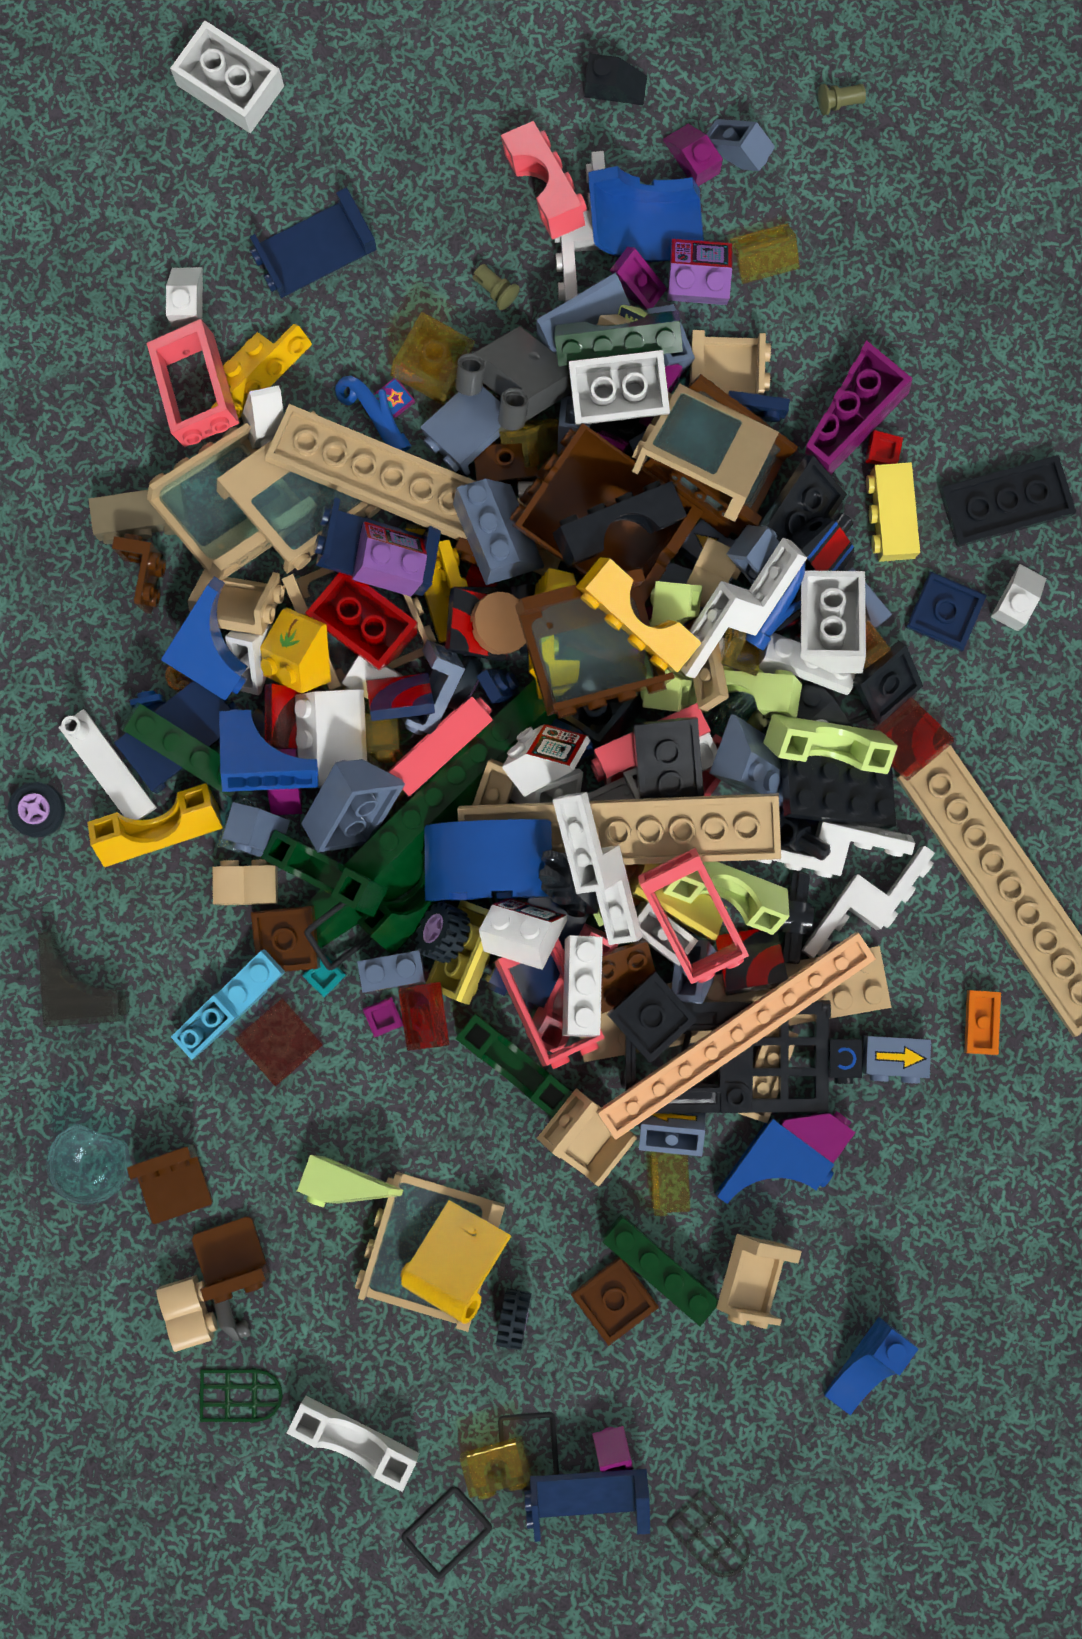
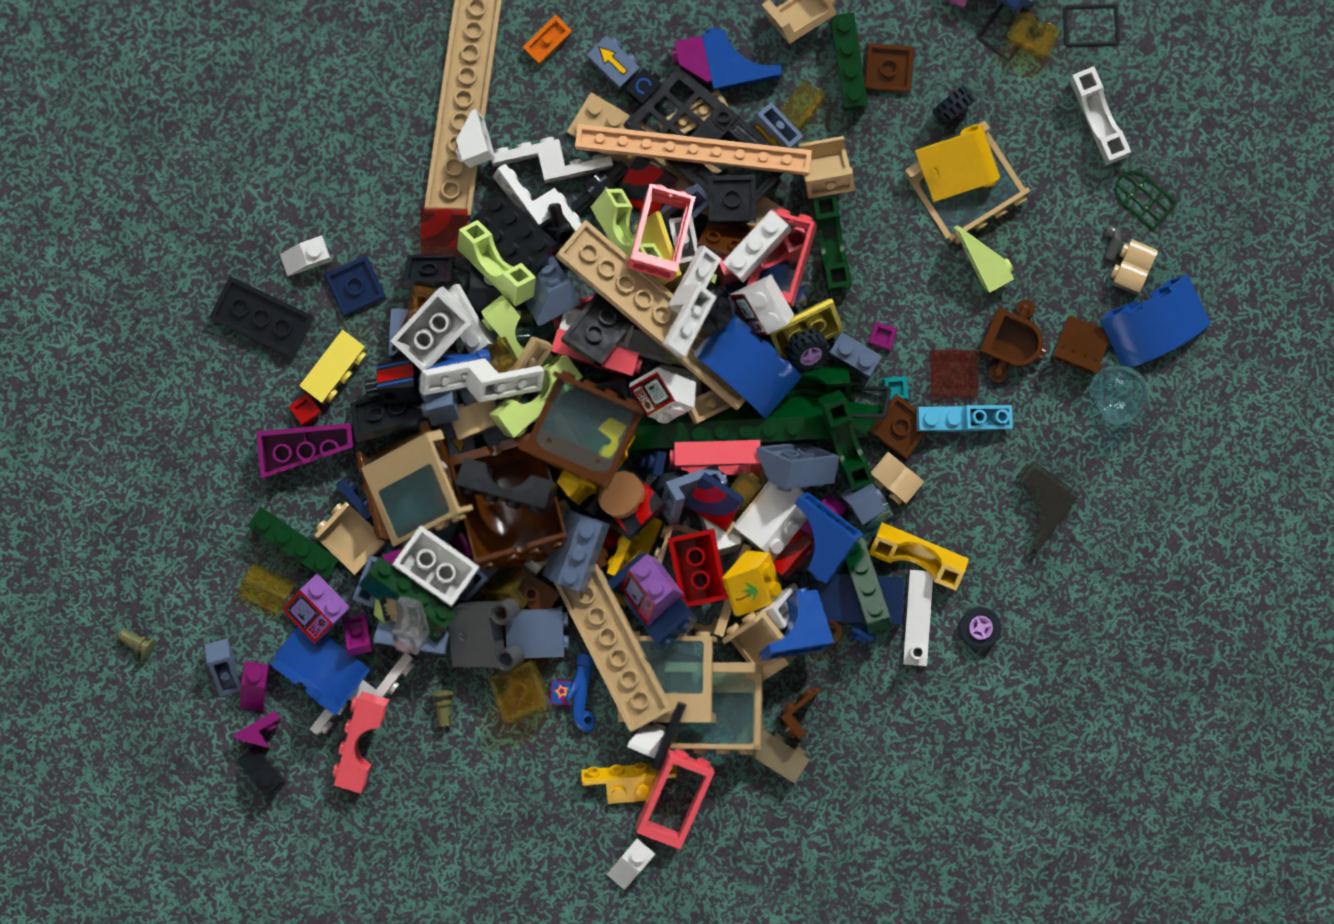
camera: 135 degrees left, 0 degrees up
reddish brown bracket [192,1216,271,1304] -> none
dark blue panel [249,187,377,298] -> none
clear red tile [398,982,449,1051] -> none
yellow arch [576,557,701,673] -> none
none -> magenta slope [234,711,282,748]
none -> dark green arch [248,507,341,581]
none -> clear arch [391,596,431,655]
none -> white slope [456,109,495,168]
none -> black bar [651,701,687,770]
none -> reddish brown piece [978,299,1047,383]
none -> blue panel [1100,274,1210,369]

